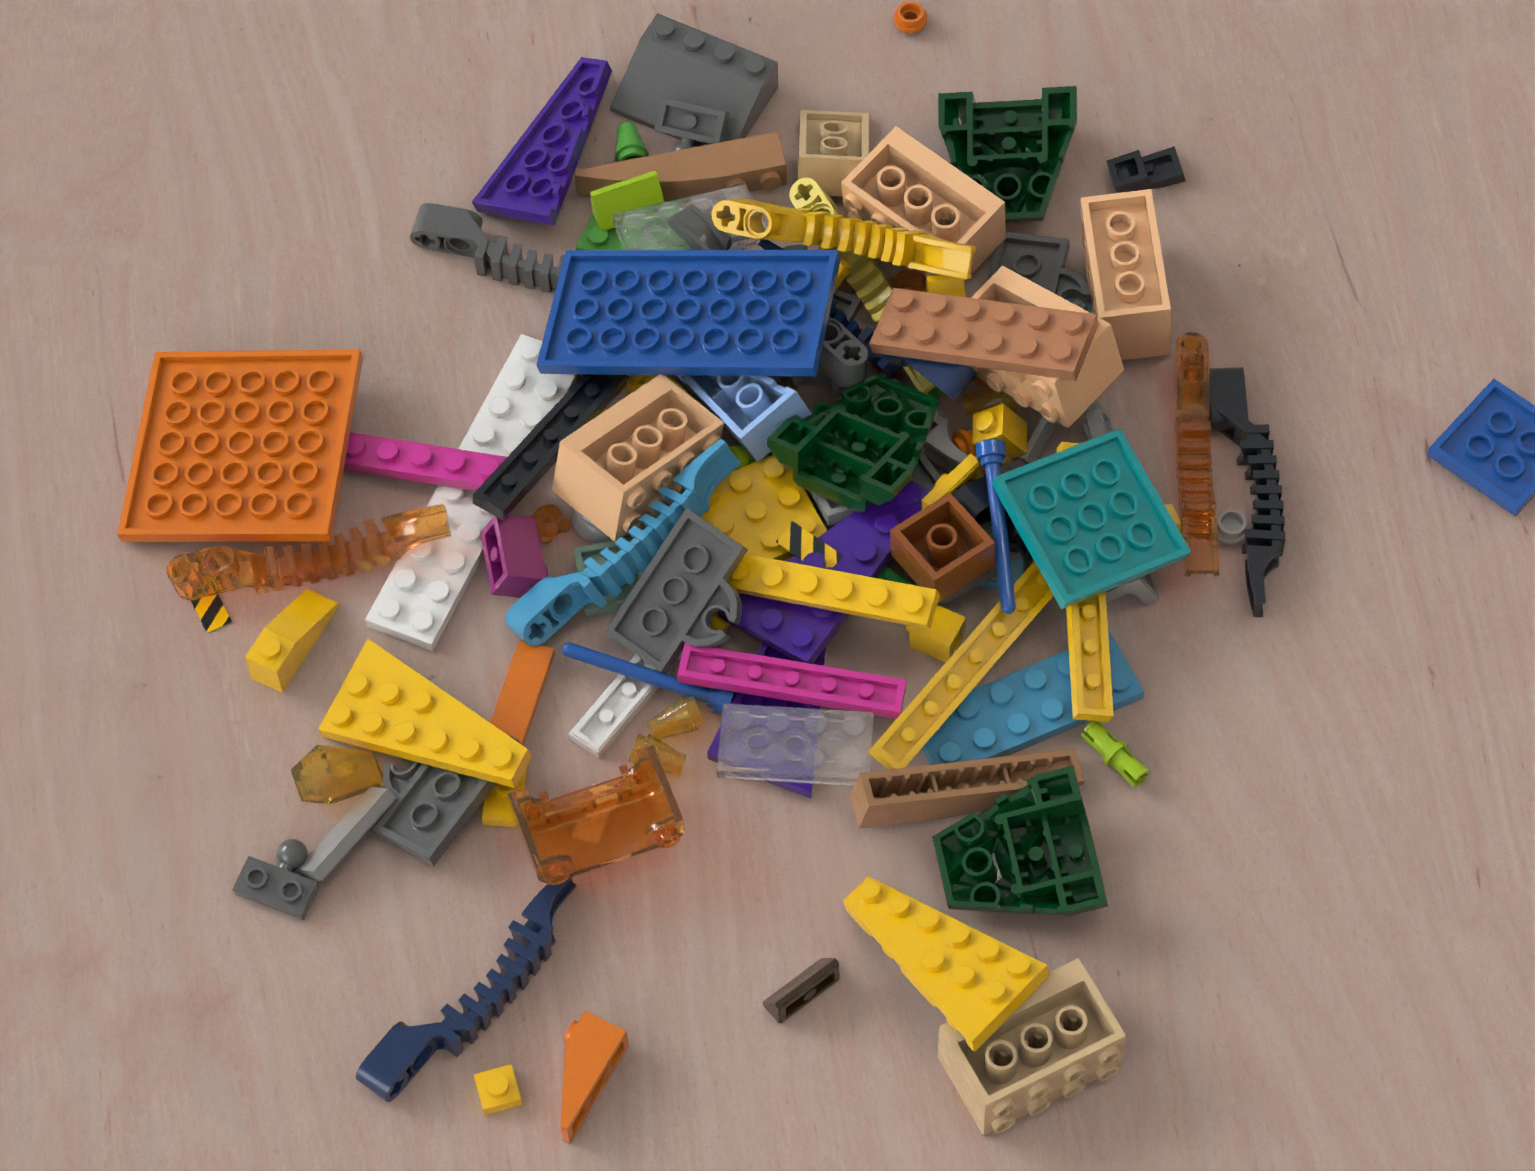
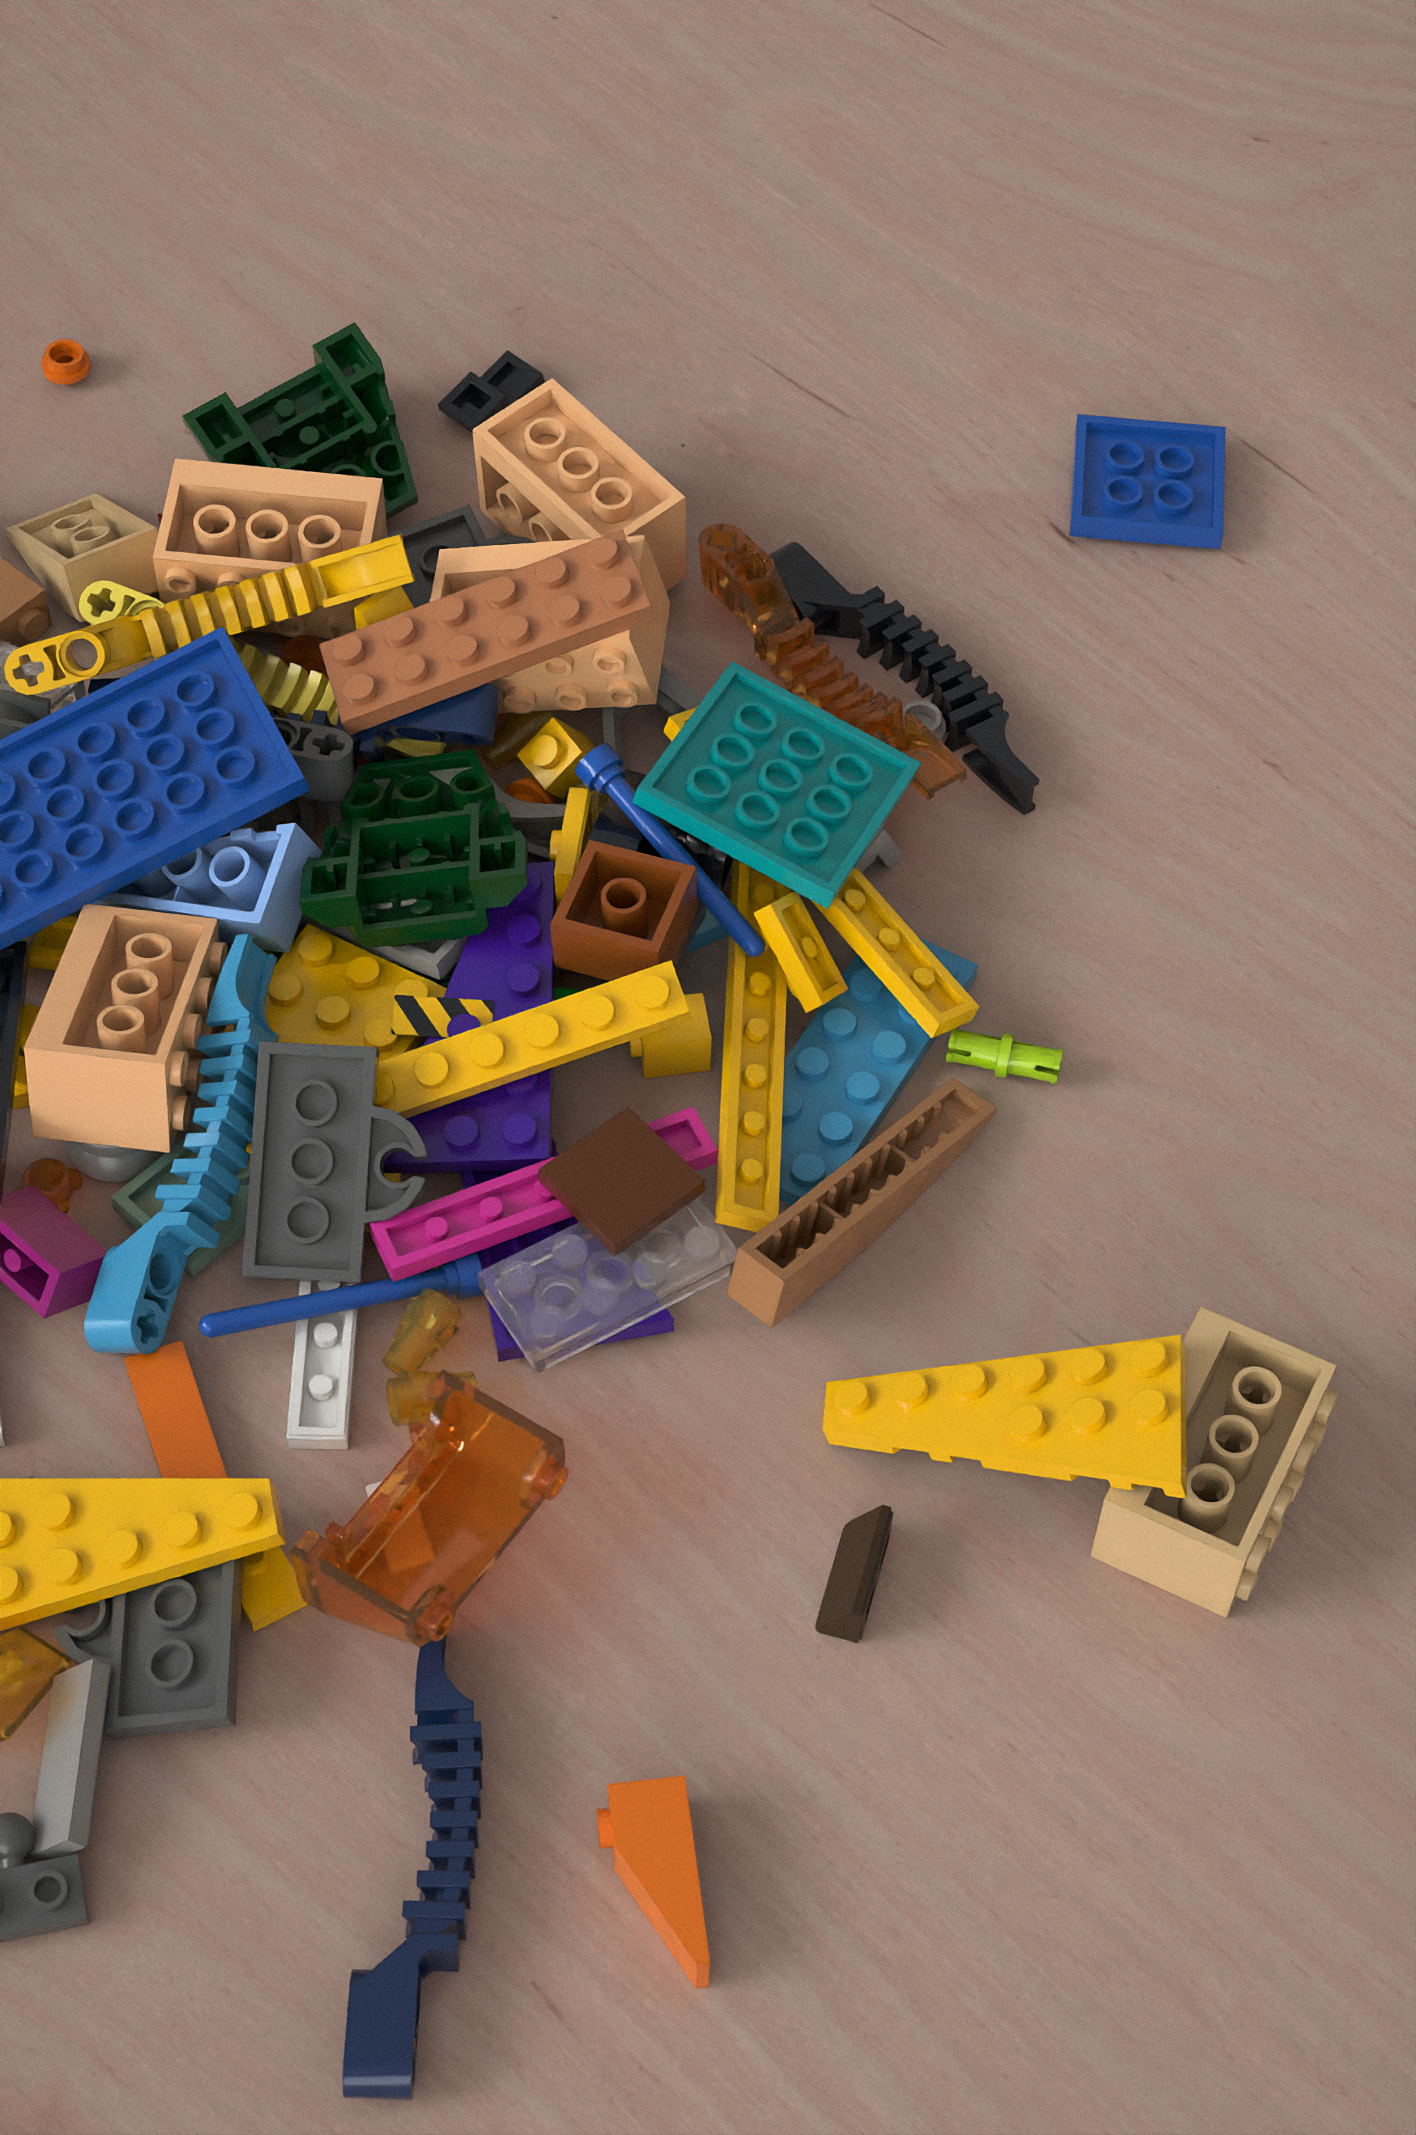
camera: 40 degrees left, 5 degrees down
yellow plate [473,1064,522,1116] -> none
dark green wedge [932,765,1108,916] -> none
none -> reddish brown tile [538,1107,705,1257]
none -> yellow plate [753,891,848,1013]

